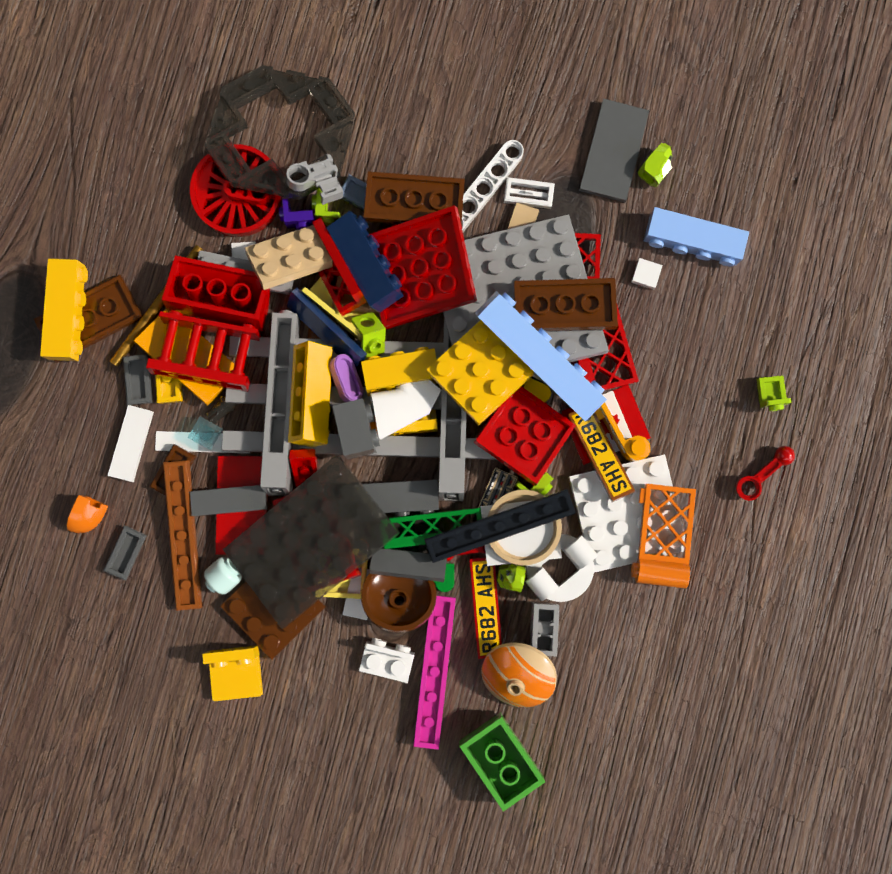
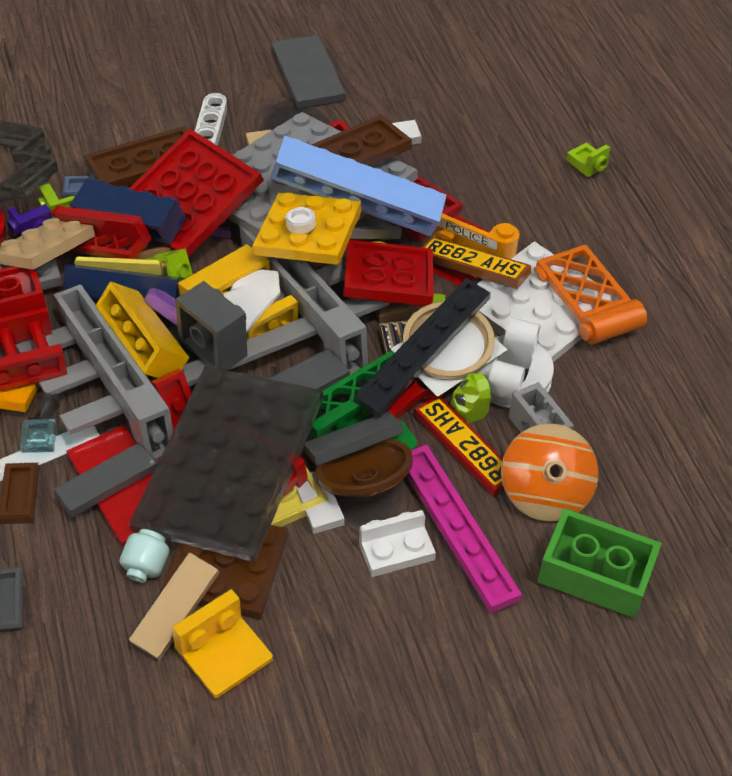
camera: 35 degrees left, 35 degrees down
dark orange tile [163,460,202,611] -> none
light grey piece [286,154,344,205] -> none
white tile [504,177,555,209] -> none
lime rock [638,143,673,187] -> none
light blue brick [643,207,749,267] -> none
red piece [736,446,795,501] -> none
none -> tan tile [129,552,219,661]
none -> white tile [285,207,316,234]

